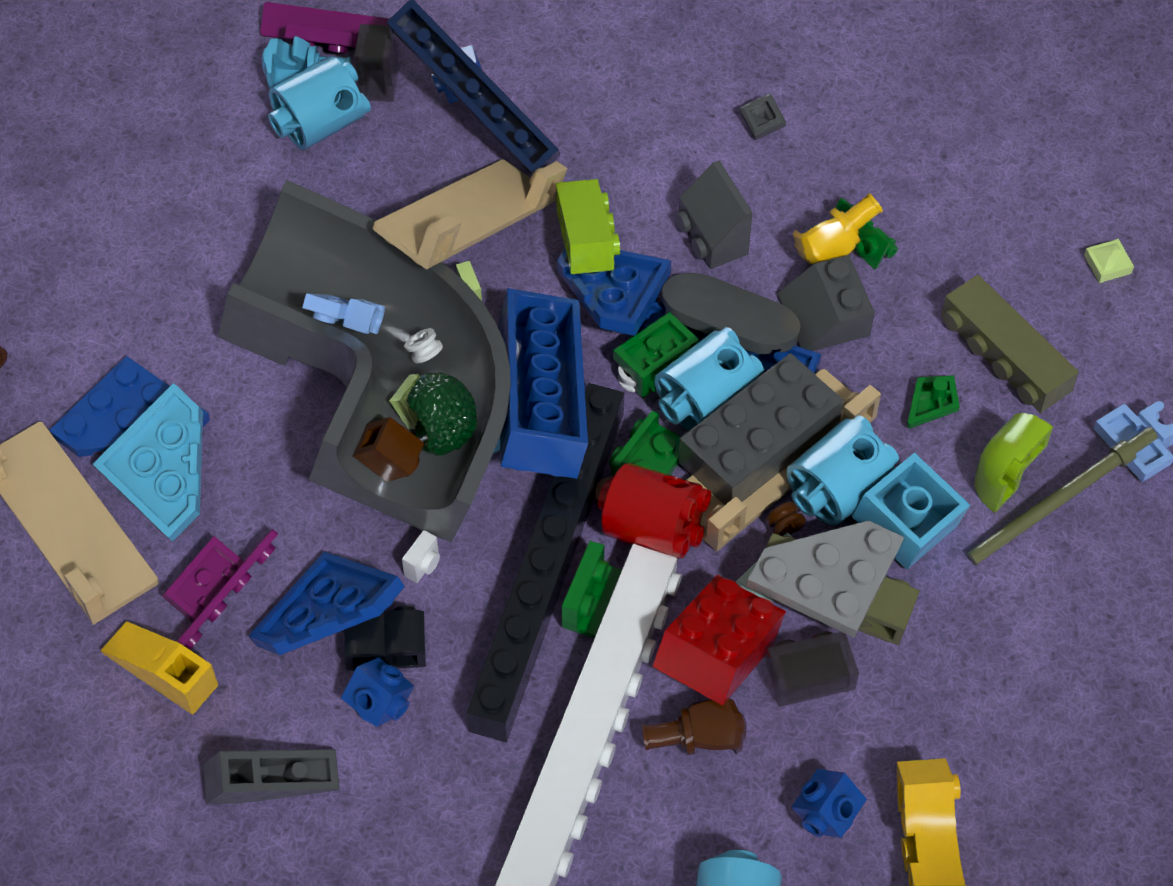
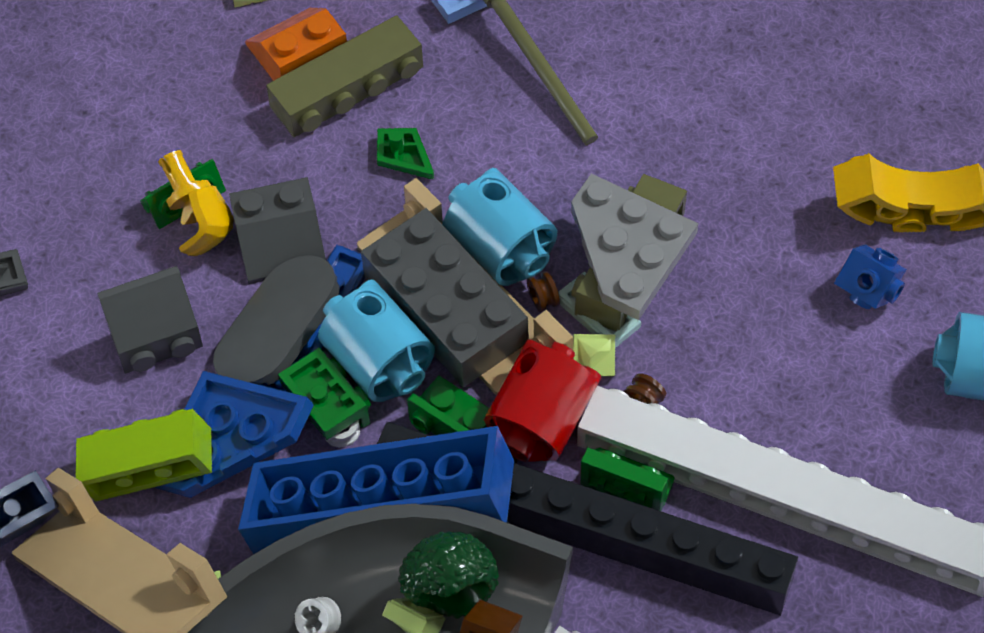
camera: 85 degrees left, 0 degrees up
reddish brown piece [642,698,747,755] -> none
red brick [652,574,786,706] -> none
clear smoke brick [766,631,859,707] -> none
medium azure brick [852,452,970,570] -> none
lime brick [974,412,1053,513] -> none
none -> orange slope [245,7,347,81]
none -> yellowish green tile [573,334,615,376]
none -> reddish brown bush [624,373,667,404]

